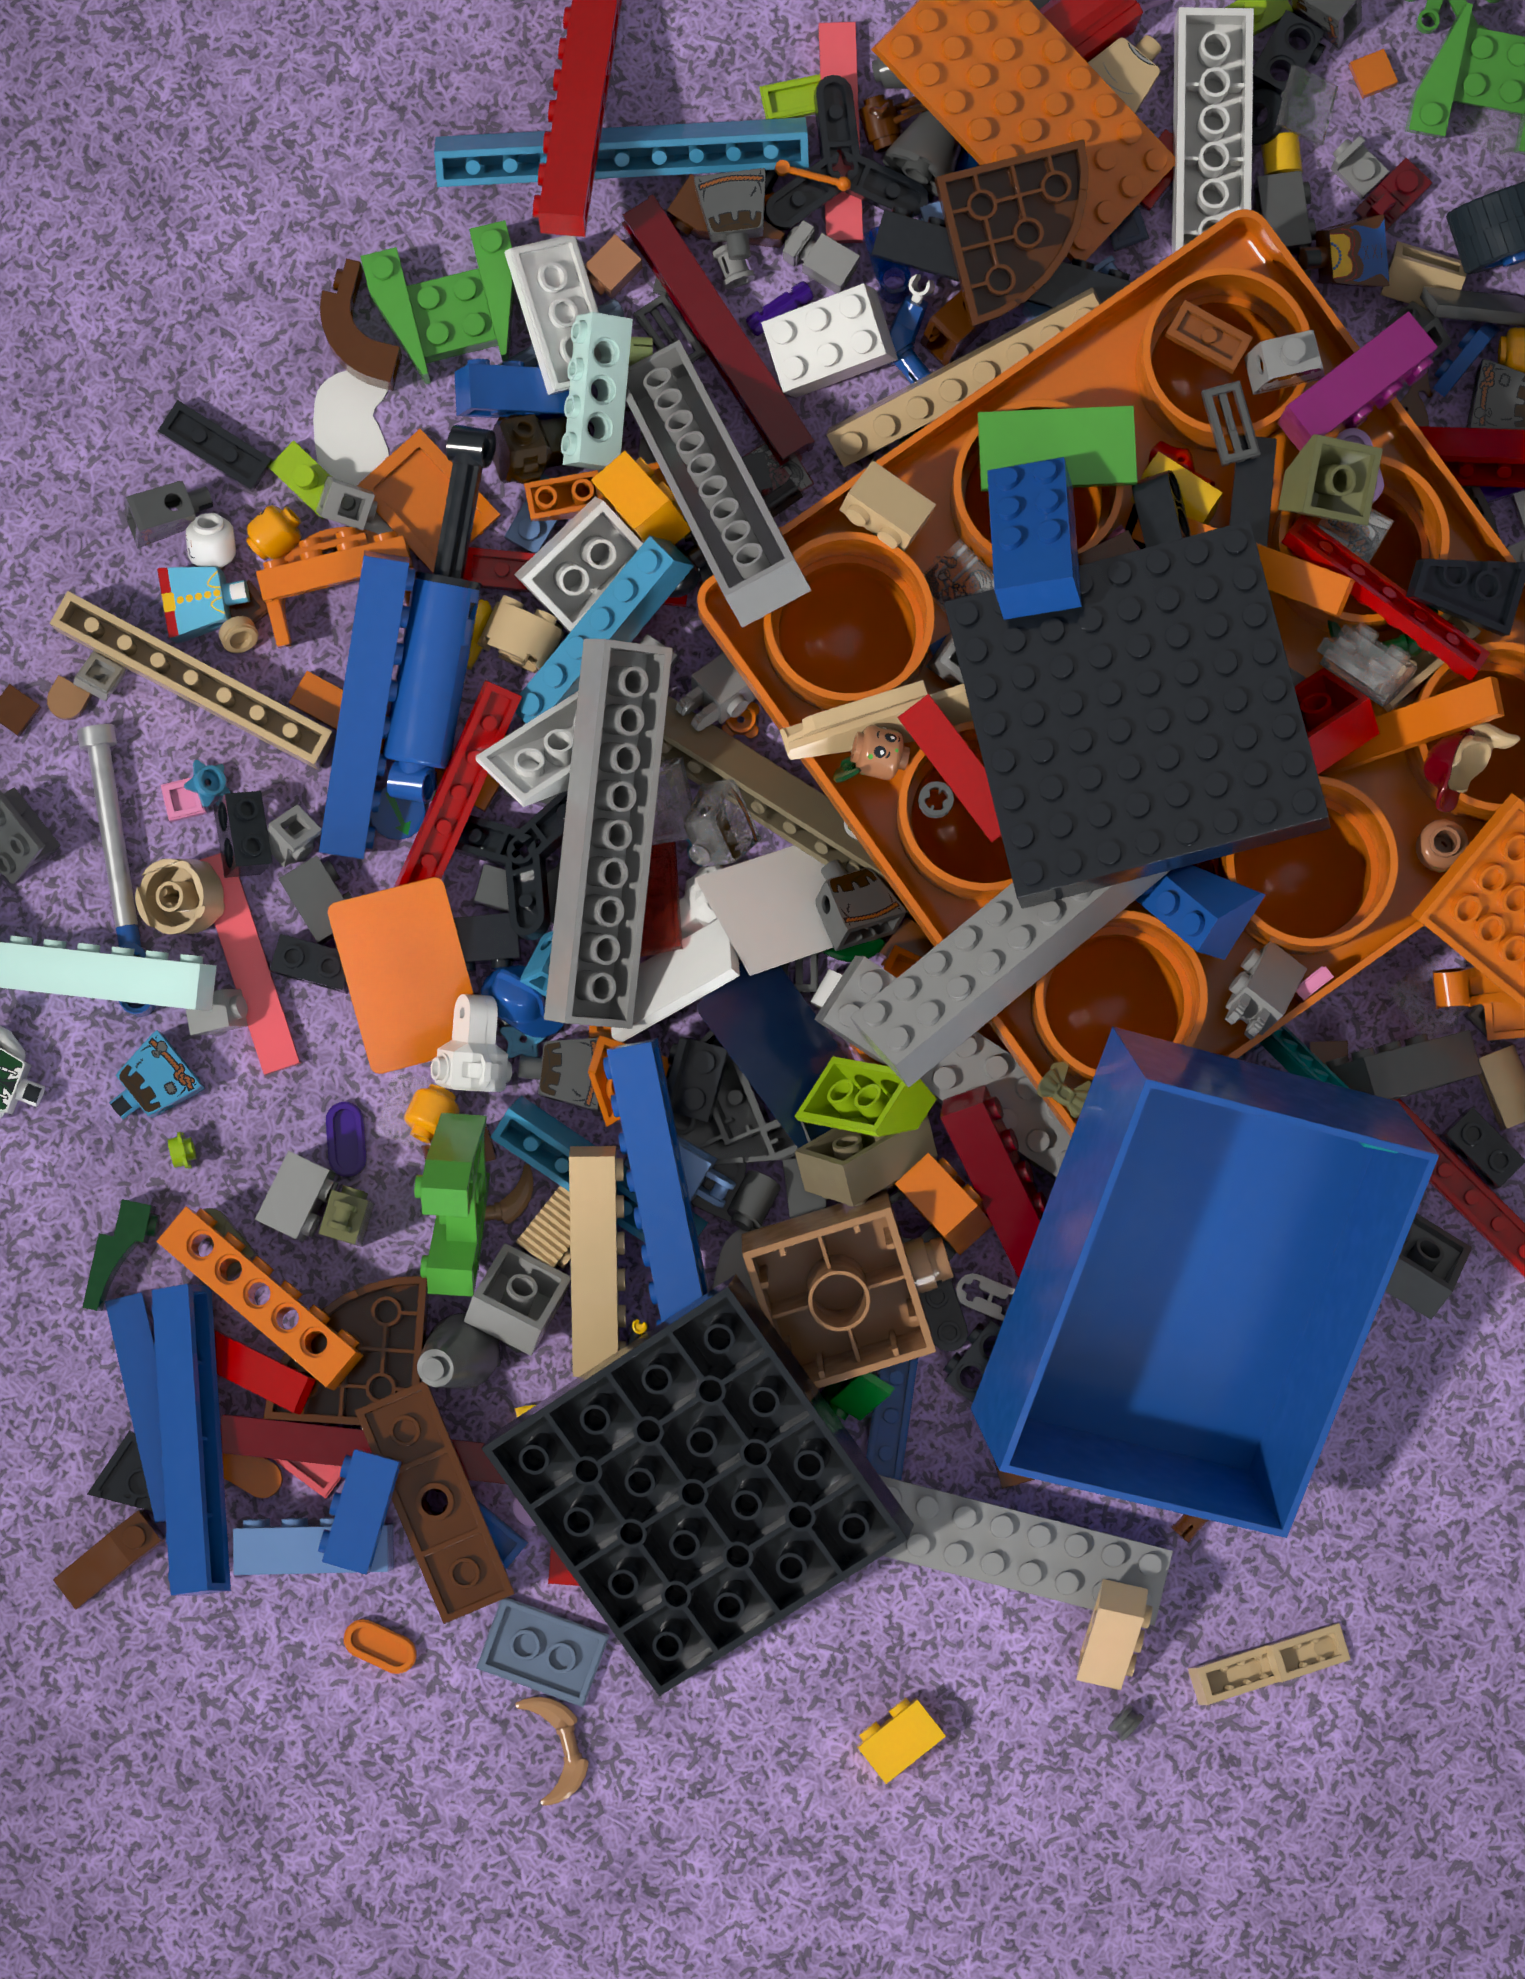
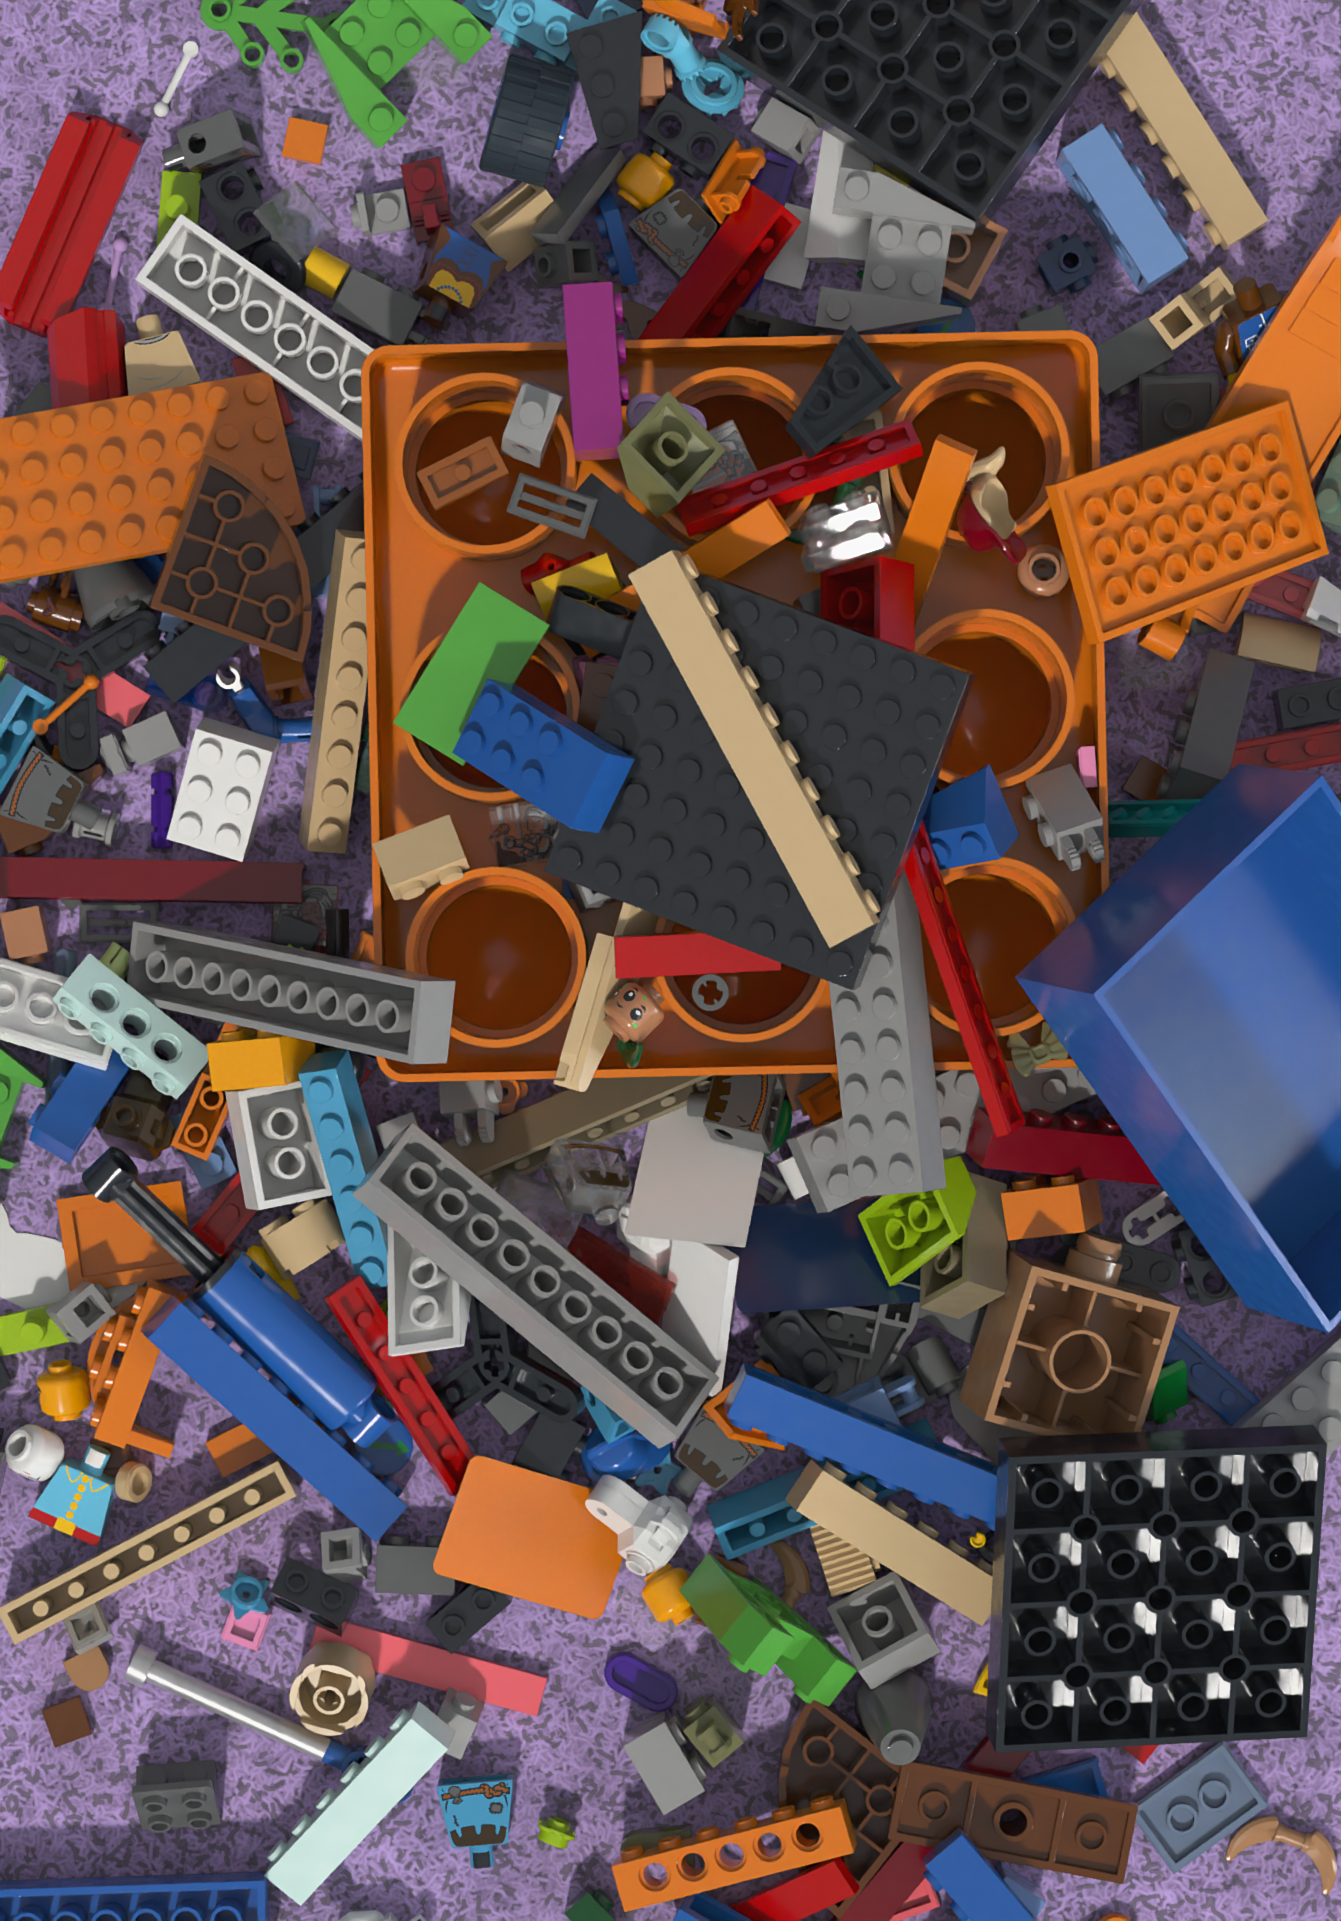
camera: 60 degrees left, 5 degrees up
none -> tan brick [628,550,881,948]
none -> red tile [904,820,1026,1138]

